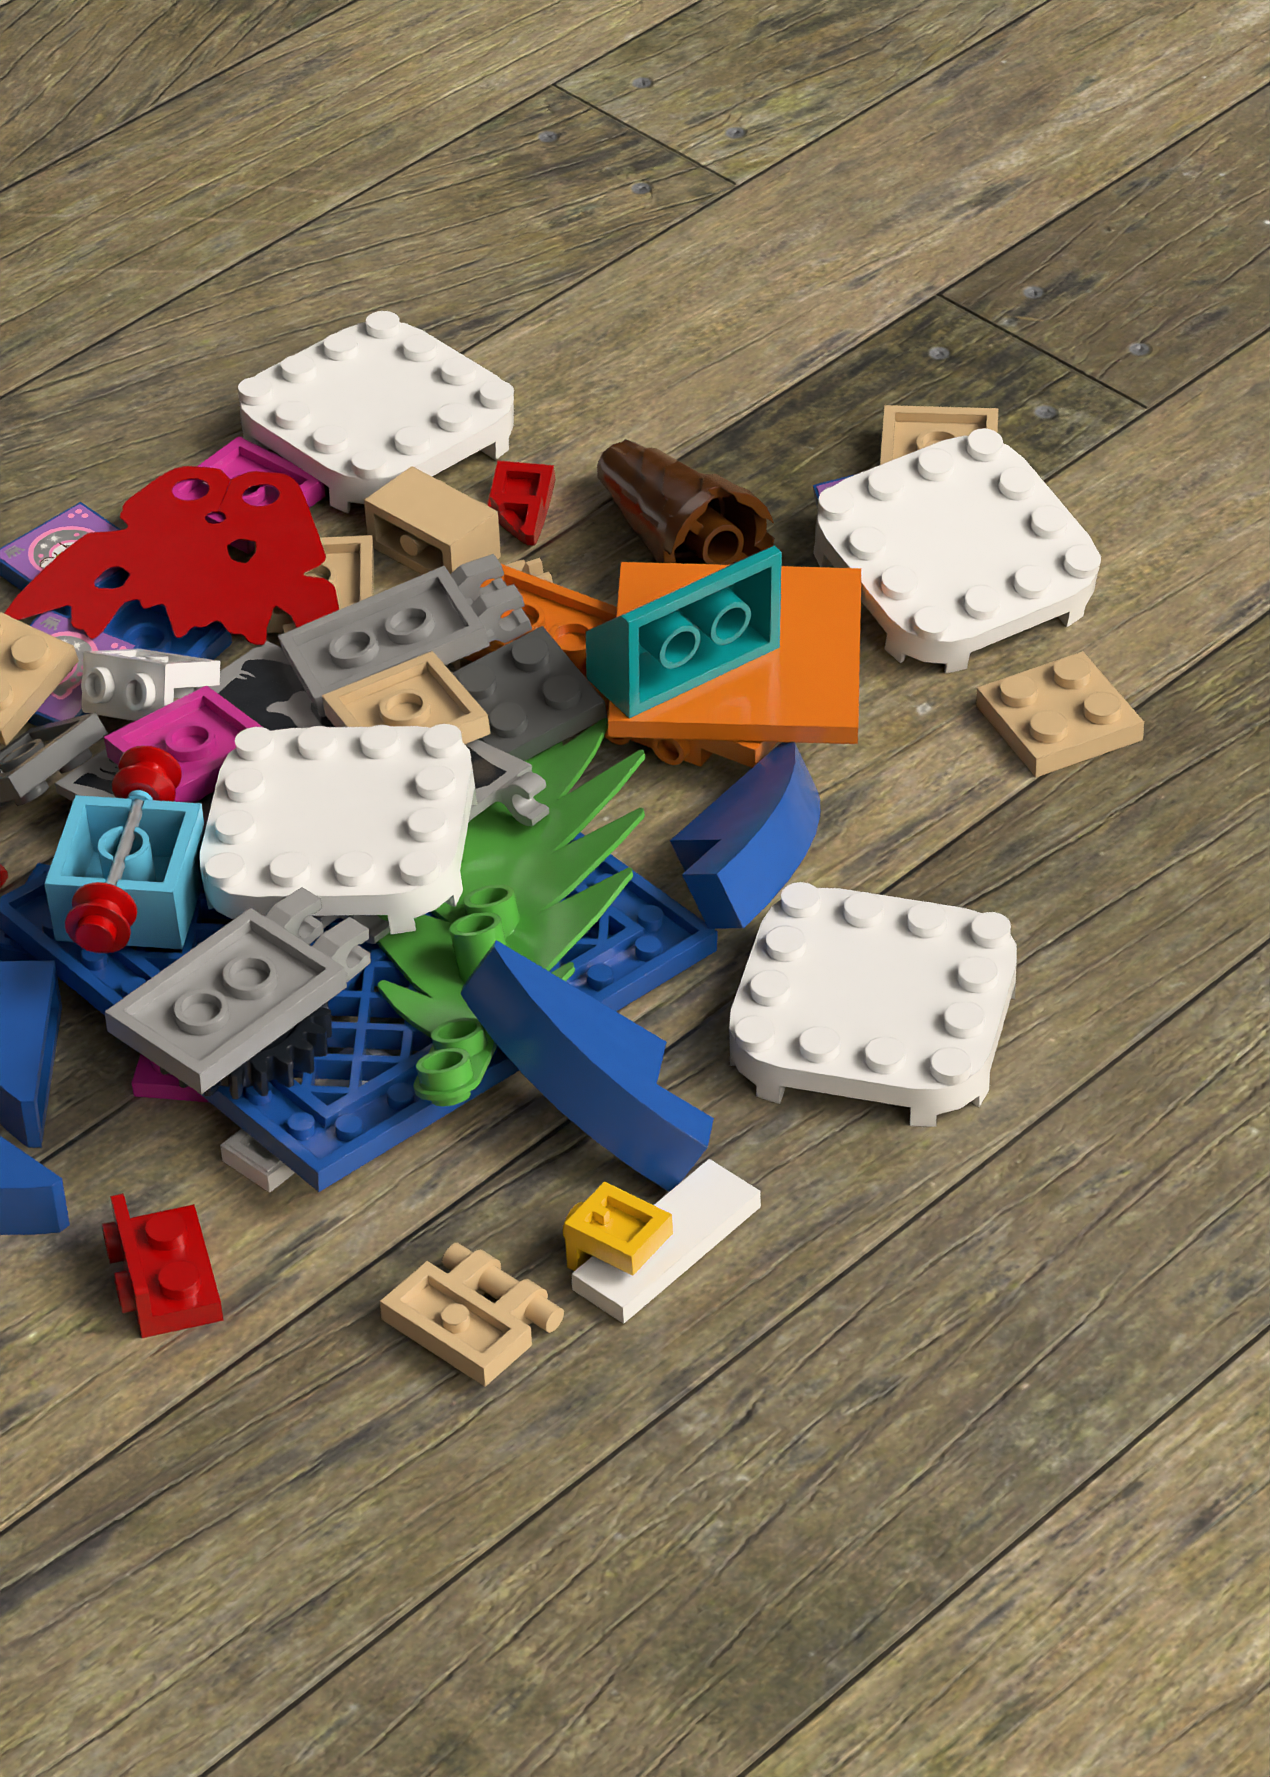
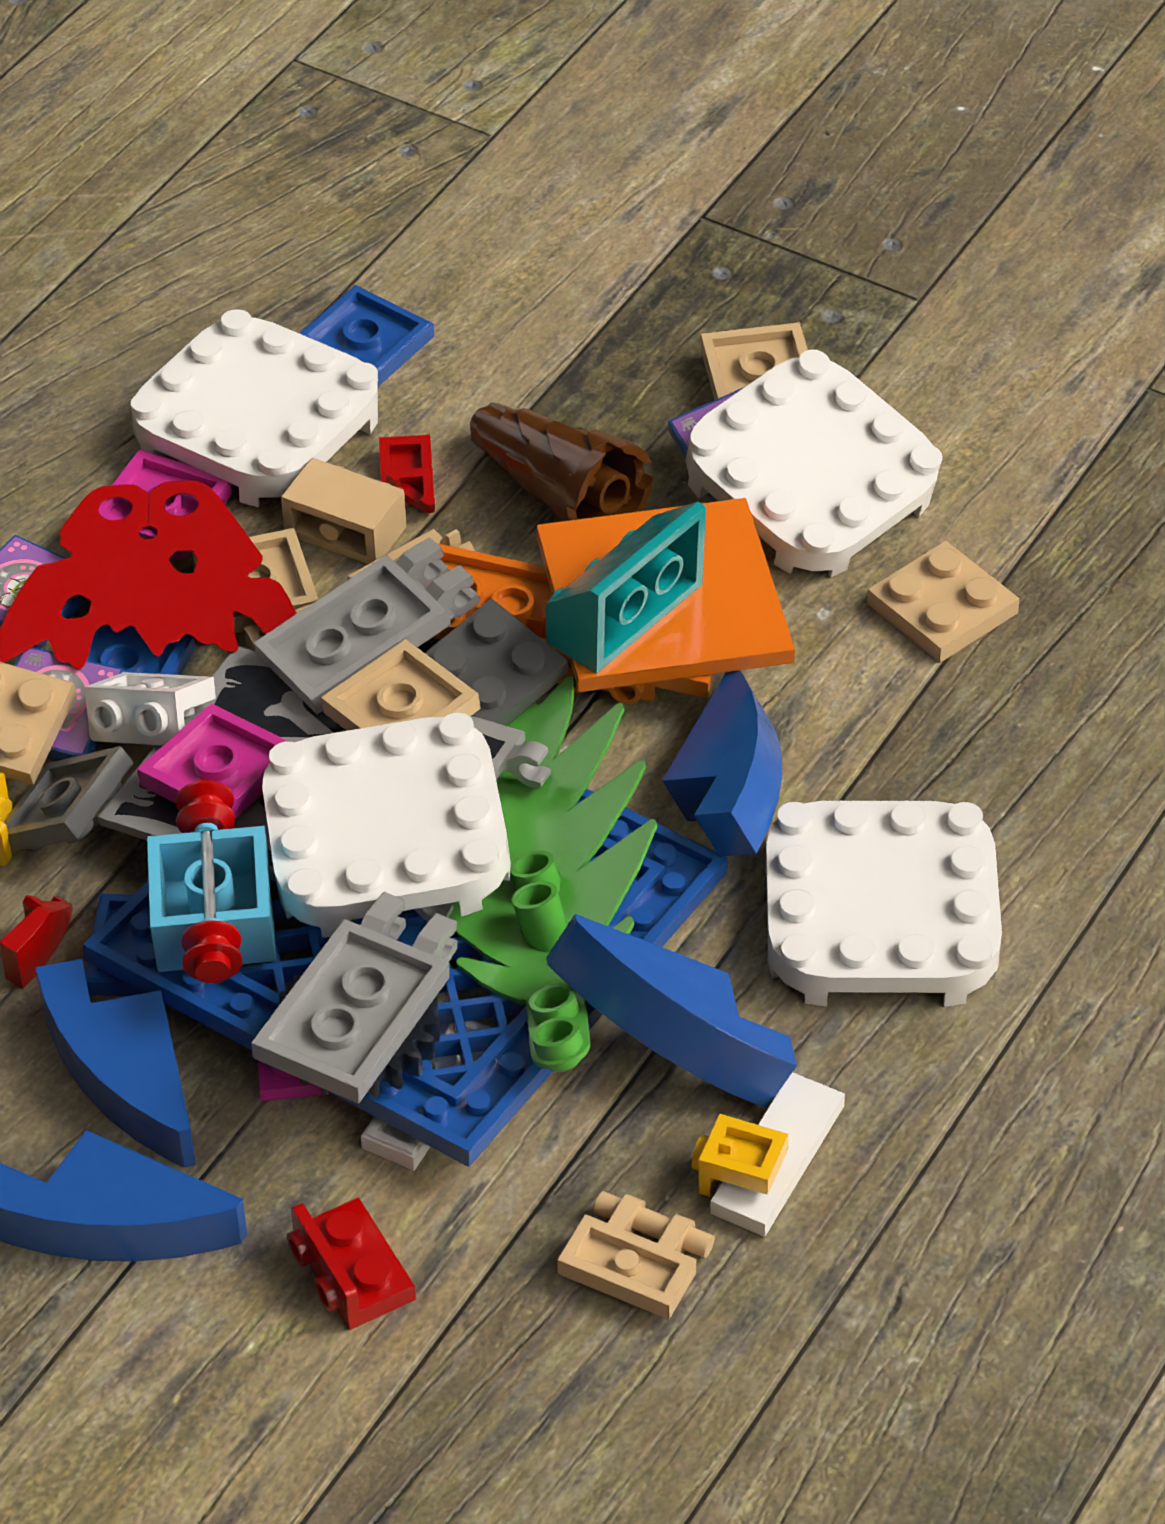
camera: 15 degrees left, 5 degrees up
none -> blue tile [299,285,434,387]

